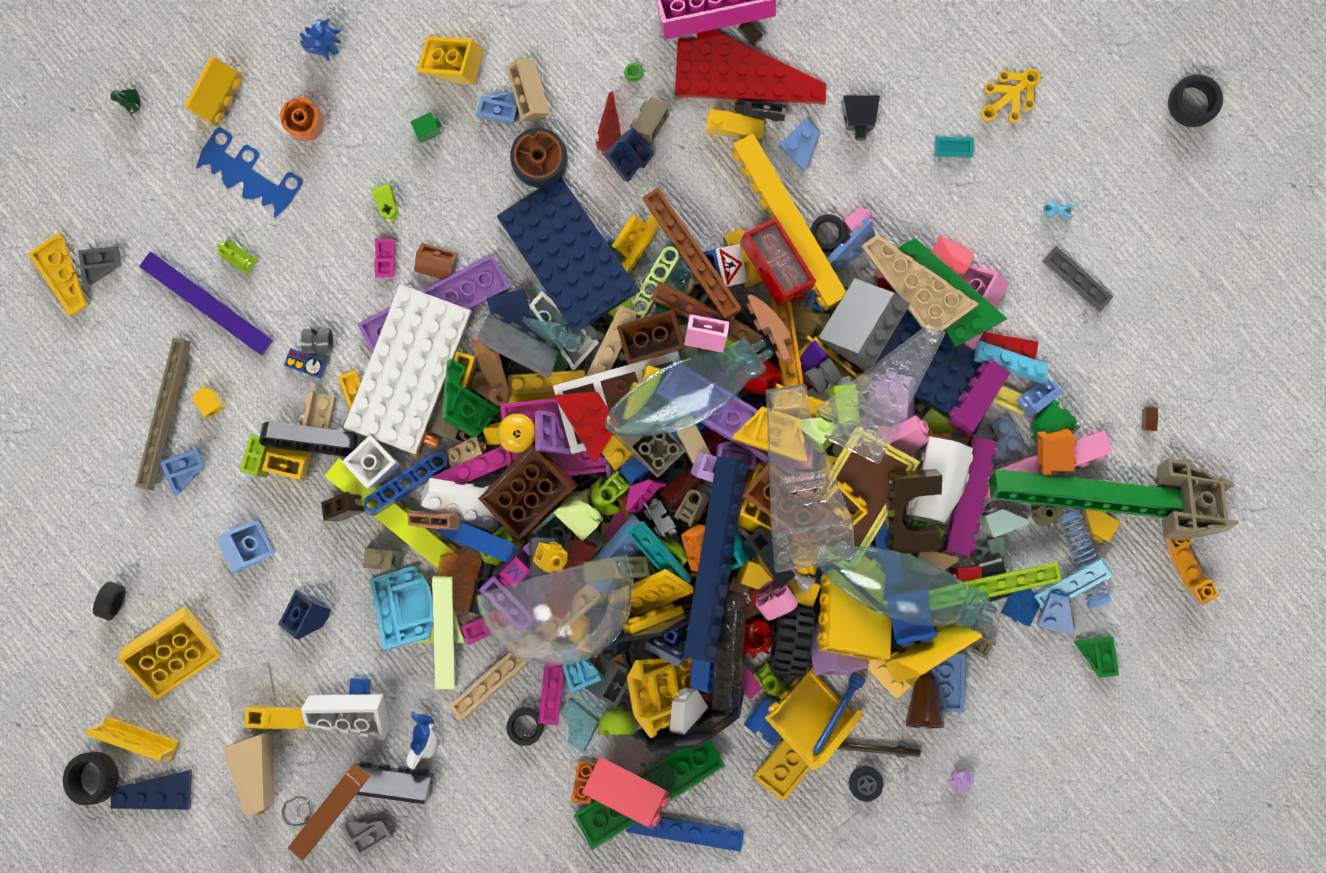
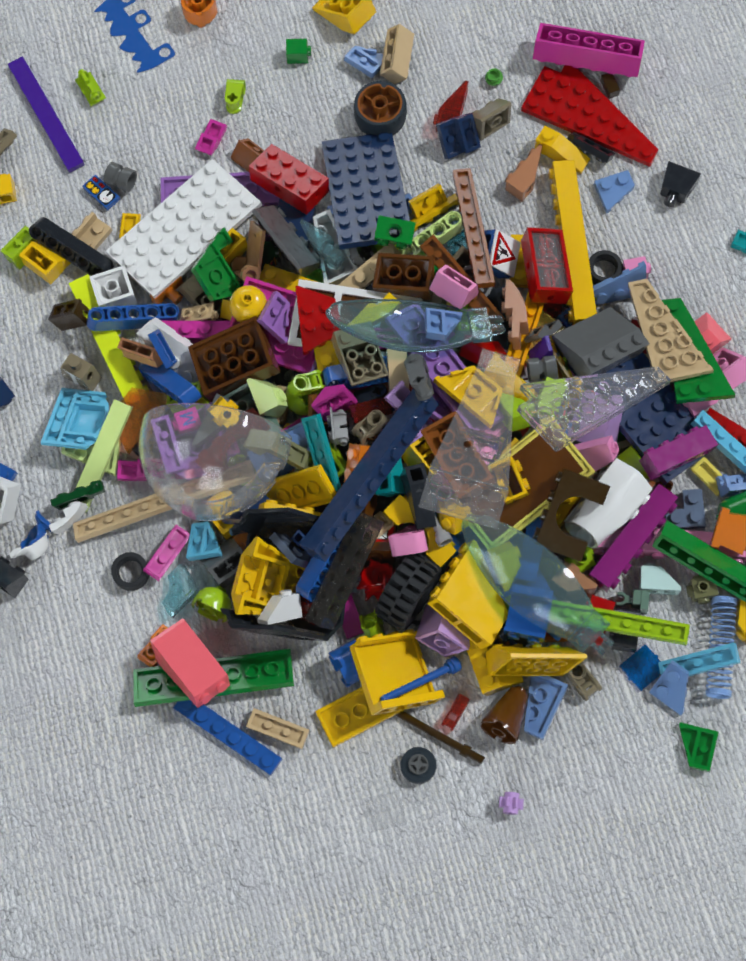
camera: 30 degrees right, 15 degrees down
none -> white slope [49,501,88,534]
none -> dark green hinge [50,480,105,510]
none -> blue tile [148,329,177,369]
none -> tan plate [246,708,310,749]
none -> red brick [249,144,329,215]
none -> green brick [374,215,416,250]
none -> dark grey piece [404,353,434,401]
none -> medium blue wing [424,308,462,341]
none -> clear red bar [441,694,470,731]
none -> nougat slope [505,144,542,202]
none -> dark grey slope [524,319,563,343]

